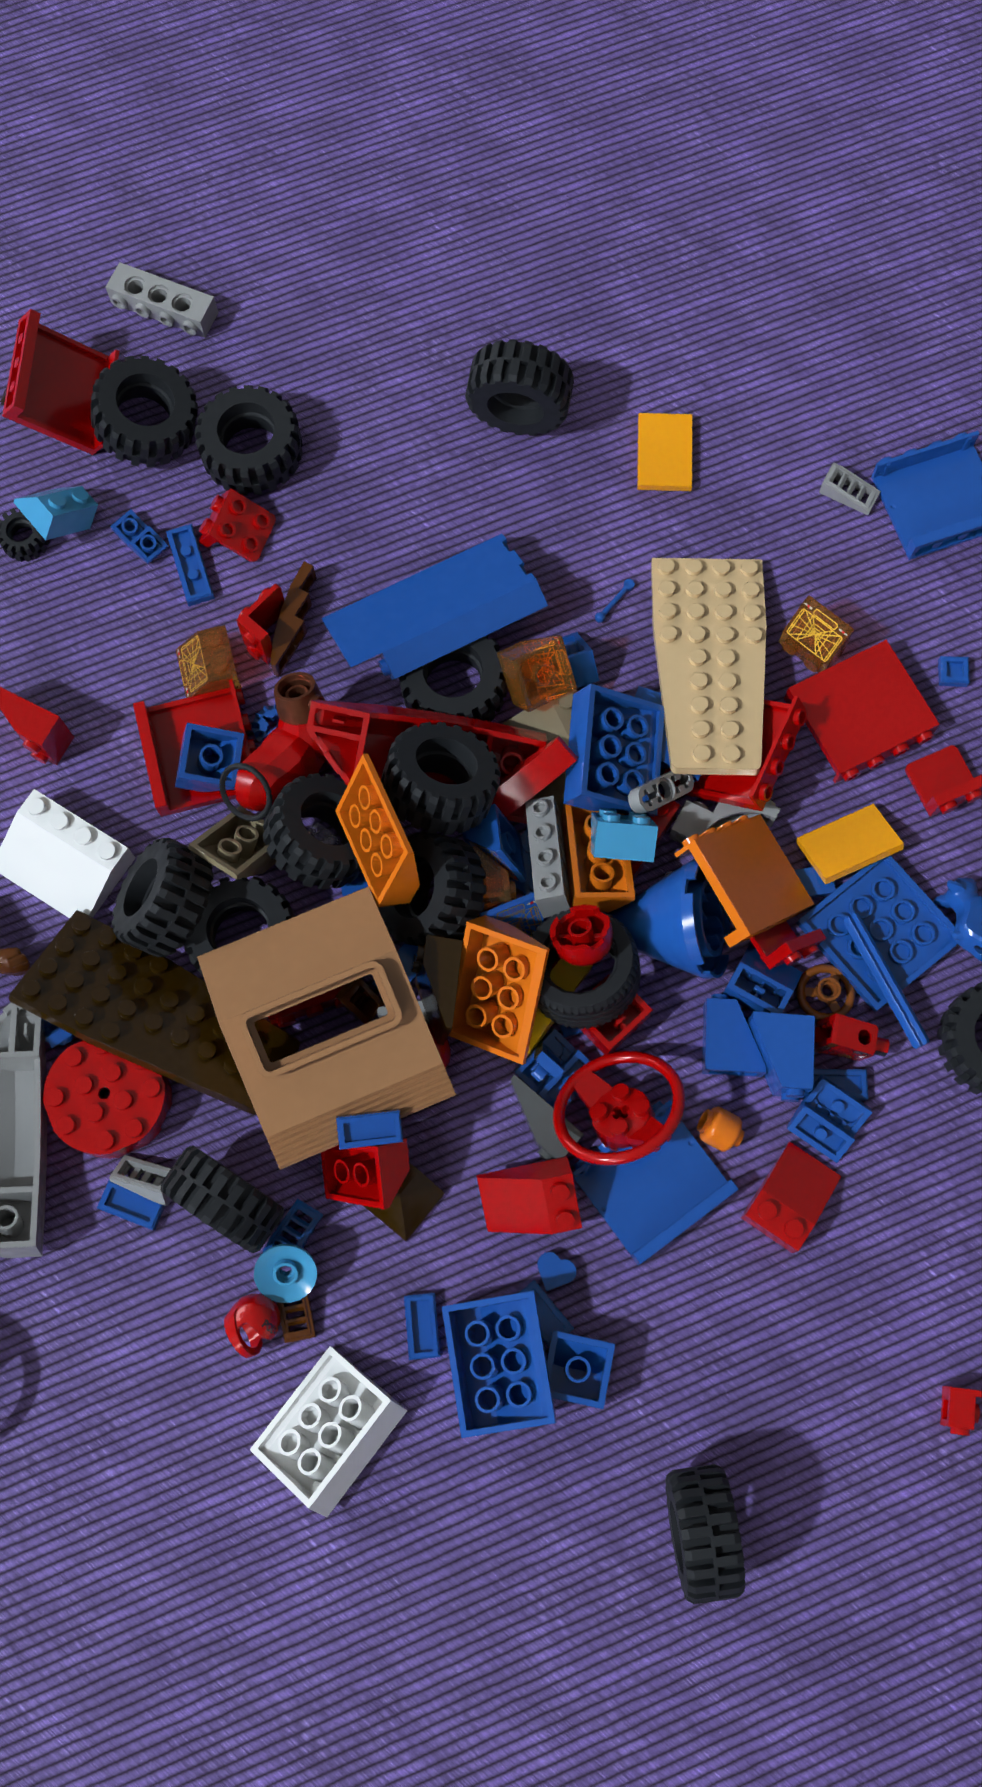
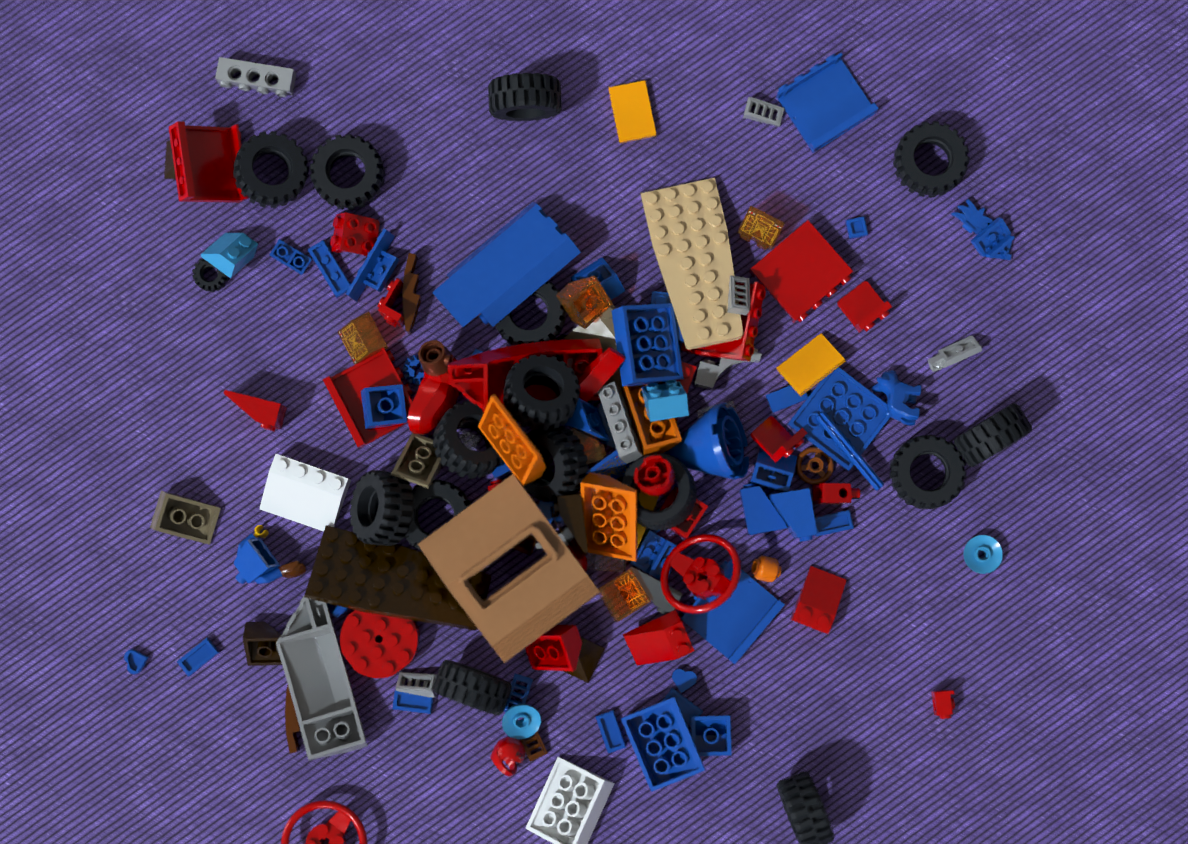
camera: 10 degrees left, 10 degrees up
black tyre [219,763,272,821] -> none
blue tile [336,1109,403,1150] -> none
blue tile [530,1042,565,1082] -> none
blue hinge [595,579,635,623] -> none
light grey beam [628,771,694,814] -> none
orange panel [674,814,814,948] -> none
blue slope [787,1074,872,1163] -> none
none -> blue bracket [346,229,400,302]
none -> clear tile [587,553,626,572]
none -> clear orange slope [597,568,651,623]
none -> light grey slope [727,275,750,315]

